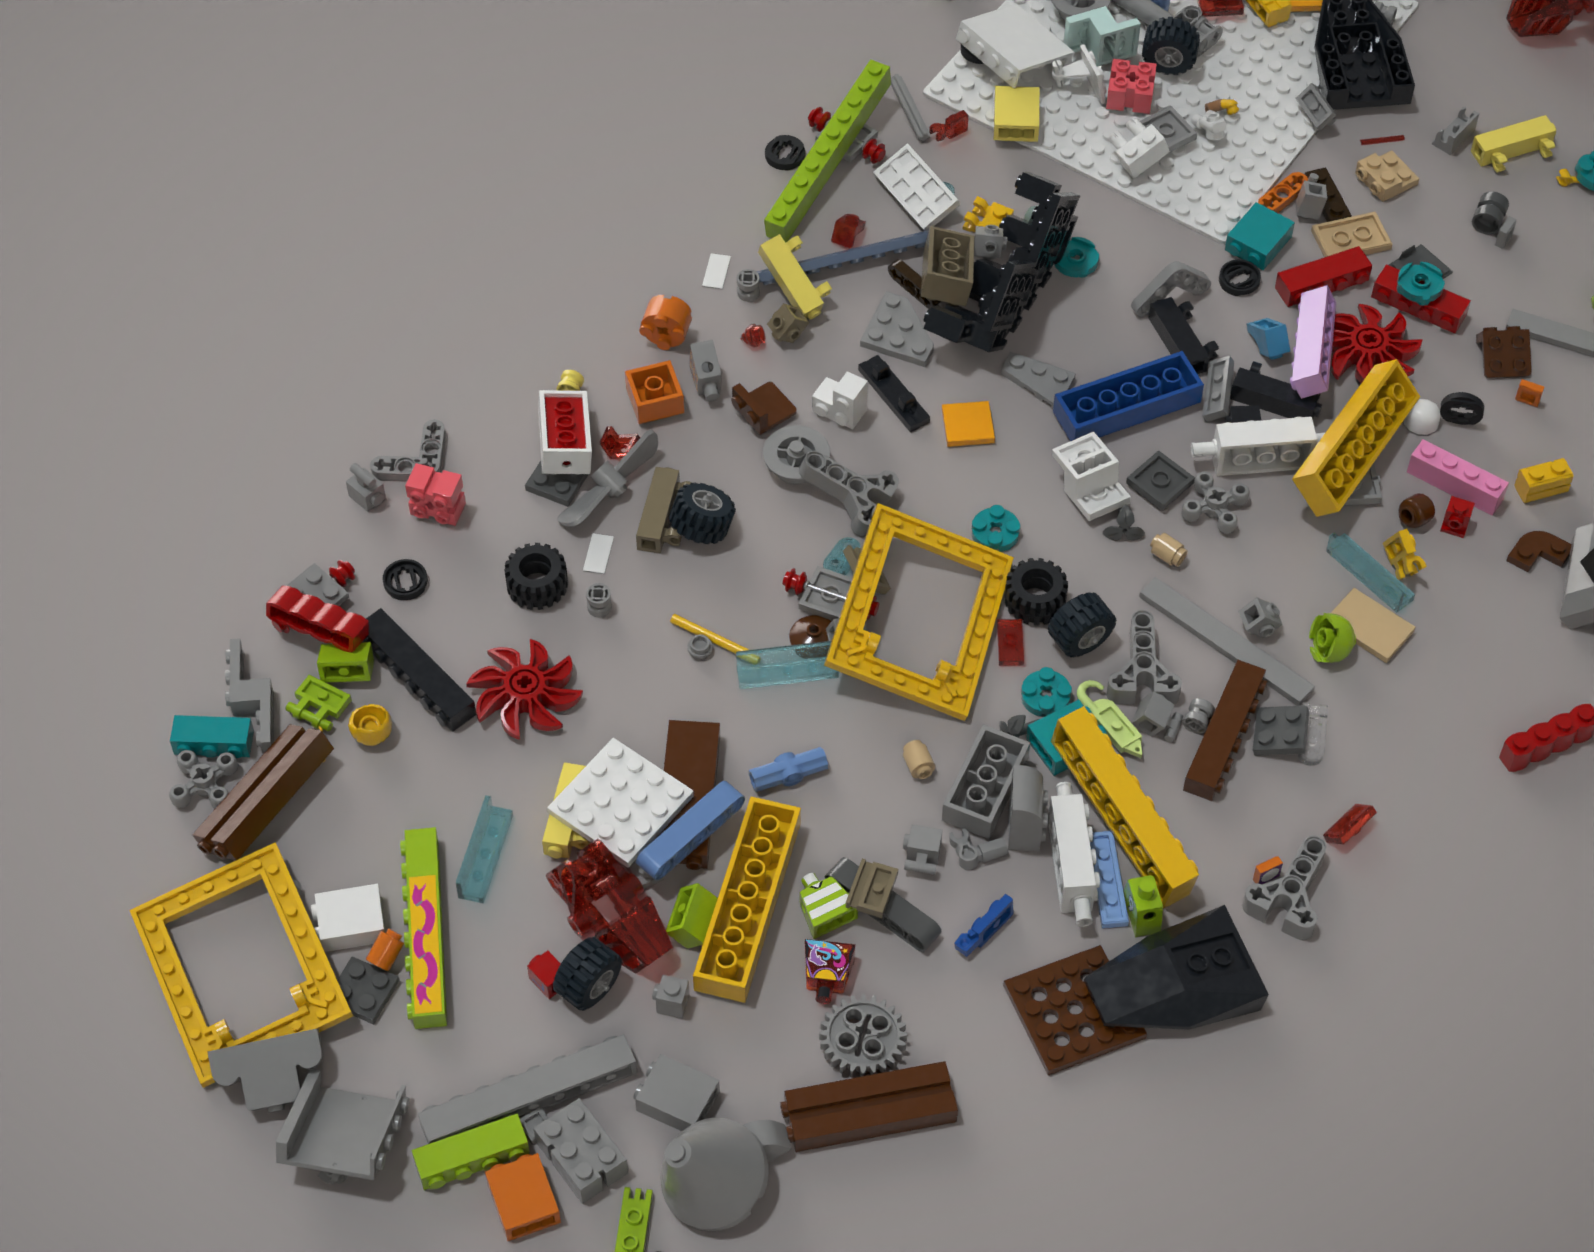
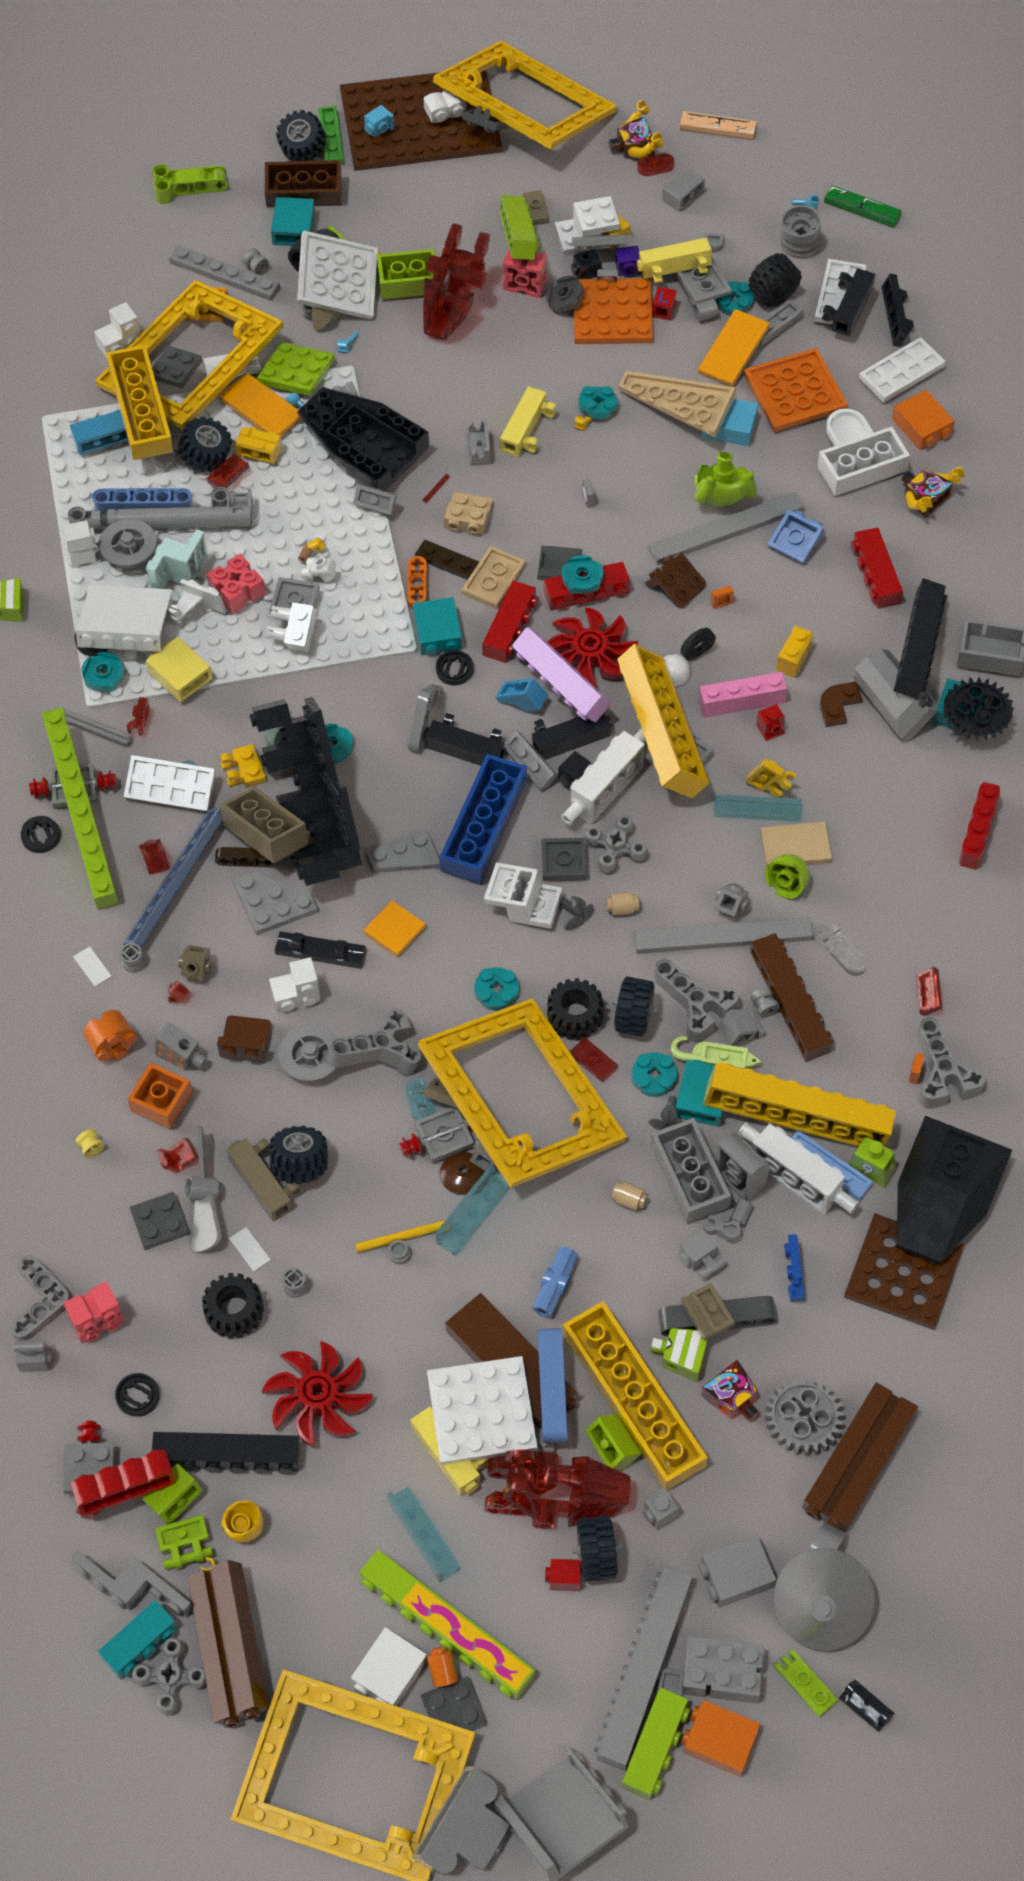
camera: 45 degrees left, 5 degrees up
brick [538,390,592,475] -> none
light yellow brick [758,234,832,320] -> none
light grey brick [974,225,1007,260] -> none
black wheel [1142,17,1200,75] -> none
dark grey plate [1253,705,1309,756] -> none
light grey brick [1296,173,1327,220] -> none
reddish brown head [1398,493,1435,528] -> none
dark grey wheel [1472,191,1509,235] -> none
none -> teal plate [81,652,125,692]

